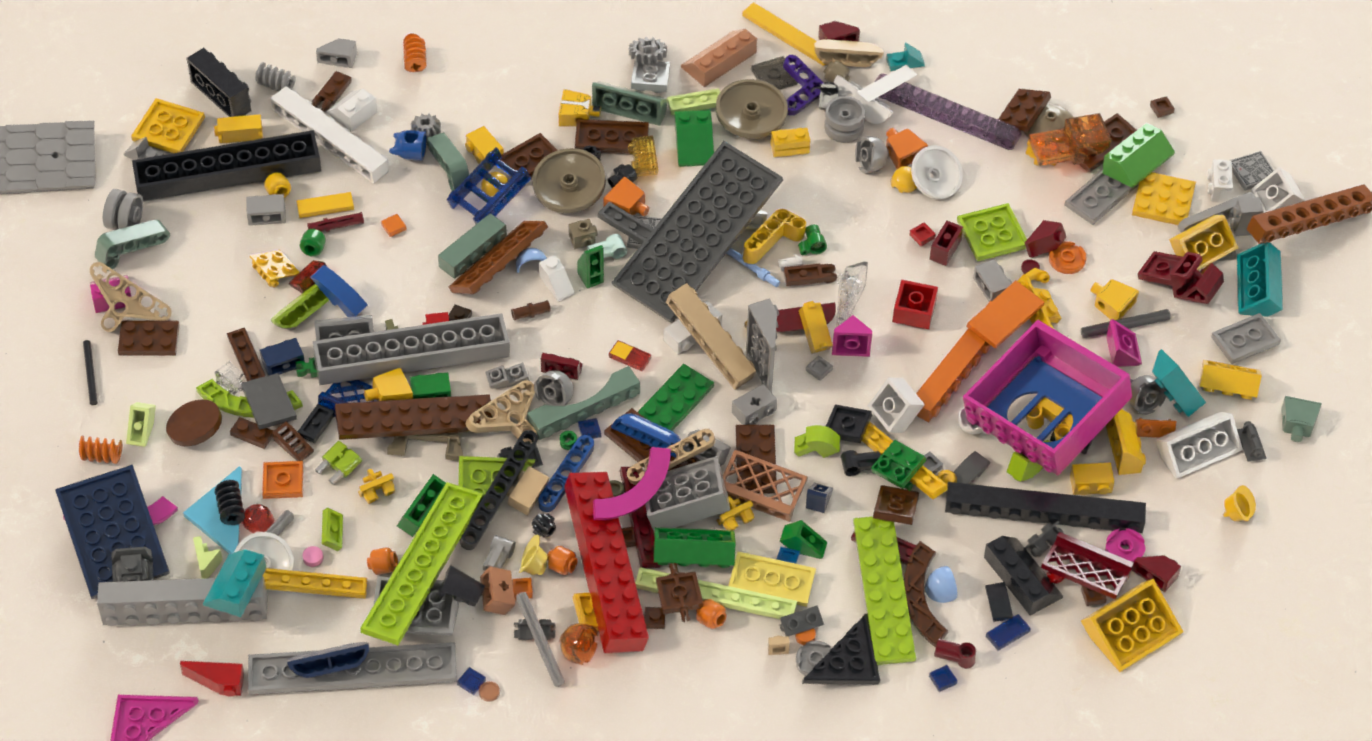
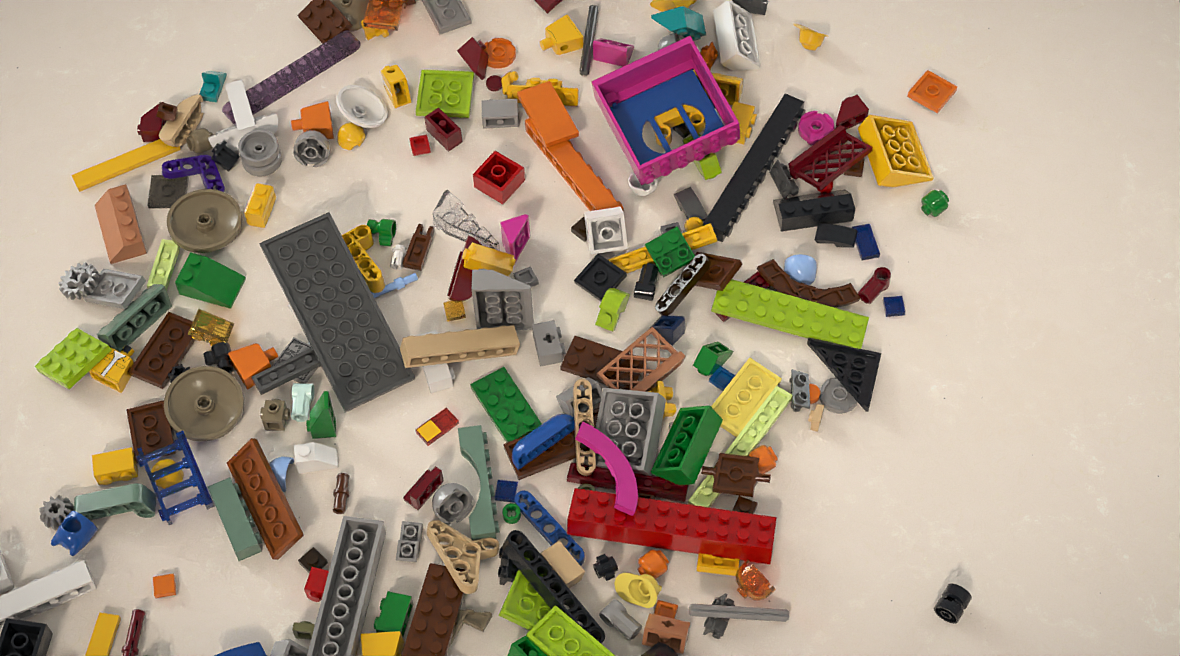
camera: 65 degrees left, 5 degrees up
none -> lime plate [34,328,112,389]
none -> reddish brown plate [156,102,178,121]
none -> yellow torso [381,65,411,108]
none -> dark brown beam [655,254,711,316]
none -> orange plate [907,70,958,114]
none -> green head [921,190,949,217]

